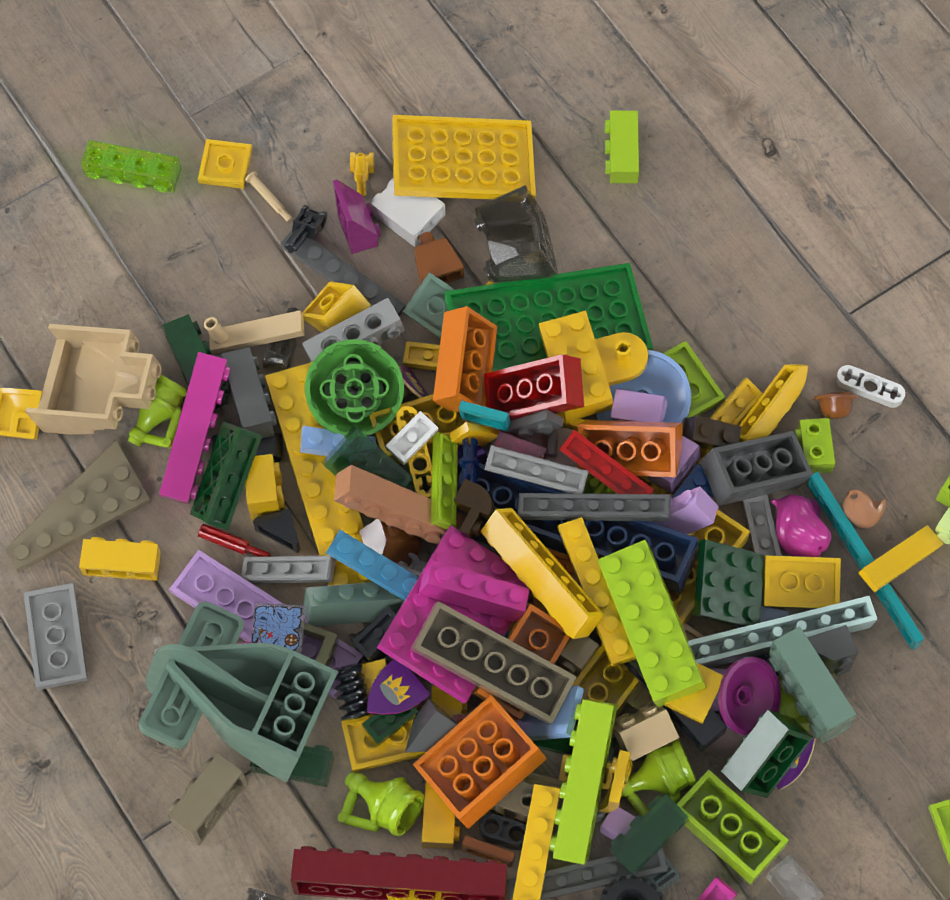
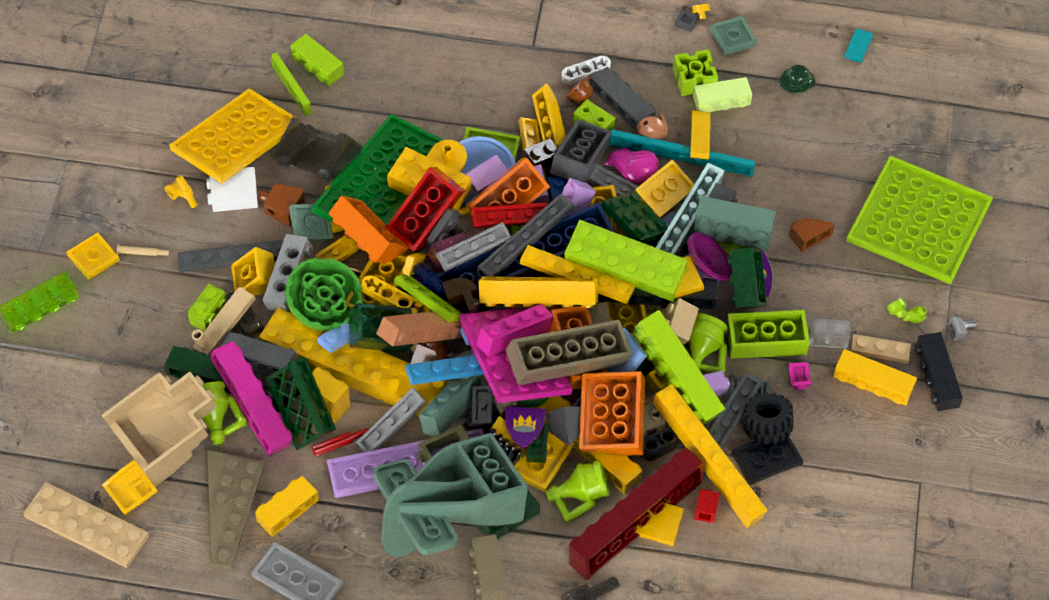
camera: 50 degrees left, 10 degrees down
tile [250,603,306,654] -> none
black slope [253,509,300,553] -> none
black connector [284,205,327,253] -> none
magenta slope [333,180,381,254] -> none
white plate [386,411,438,465] -> none
teal tile [459,401,511,431] -> none
dark orange tile [462,835,515,868] -> none
yellow plate [598,750,633,813] -> none
clear green brick [609,794,690,875] -> none
none -> lime brick [188,283,227,331]
none -> lime tile [271,52,311,116]
none -> dark grey brick [590,67,656,132]
none -> dark orange slope [789,217,835,252]

